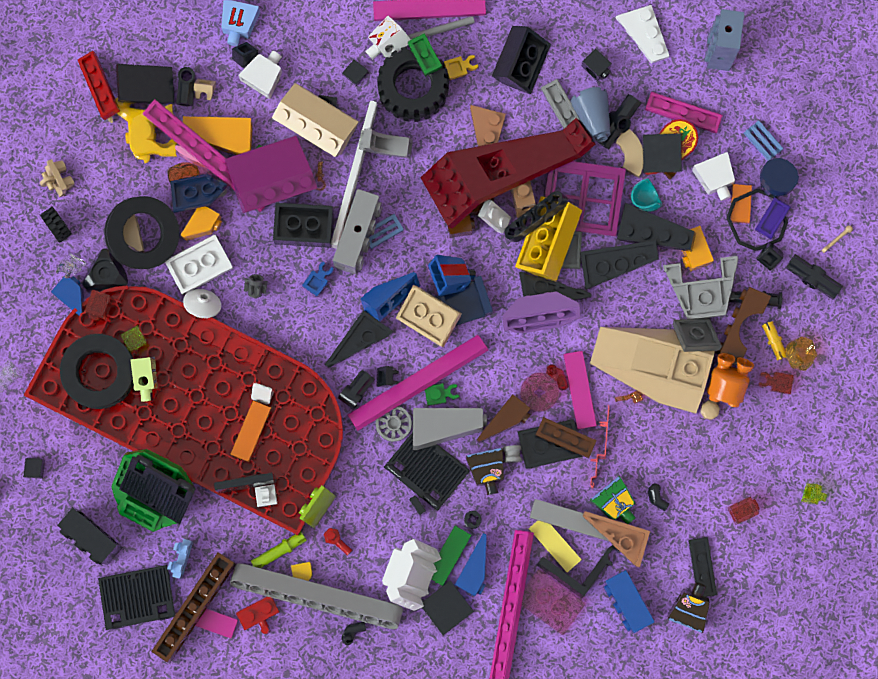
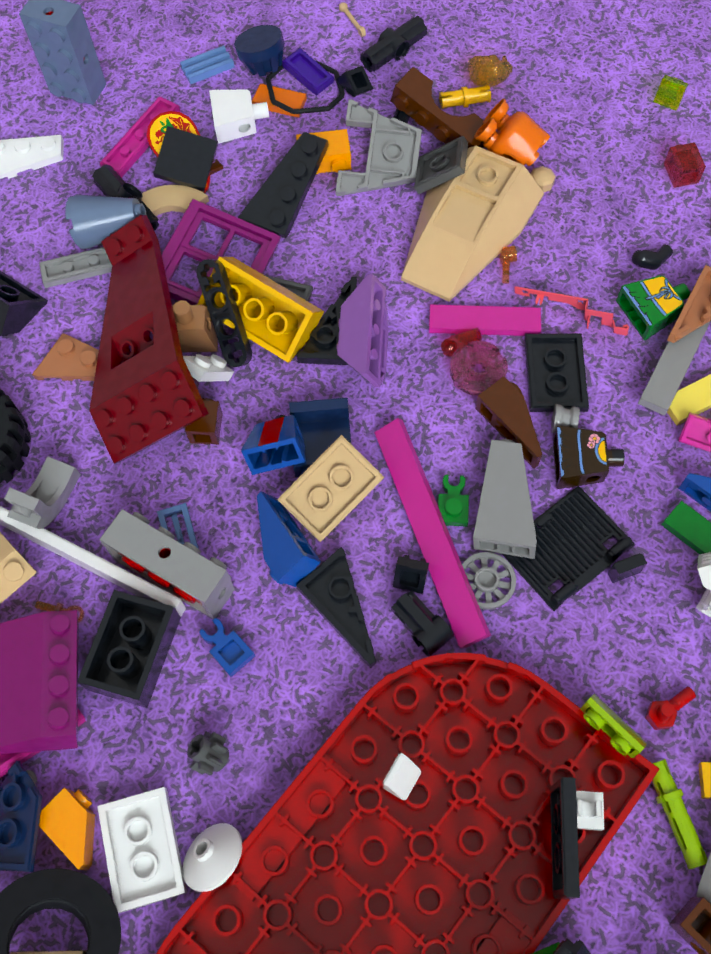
camera: 75 degrees left, 15 degrees down
orange tile [231,401,272,462] -> none
black bush [464,511,482,529] -> none
reddish brown plate [535,417,597,459] -> none
black wing [580,240,659,290] -> none
black brick [581,48,612,81] -> none
teal helmet [631,178,663,212] -> none
clear red plate [758,372,794,395] -> none

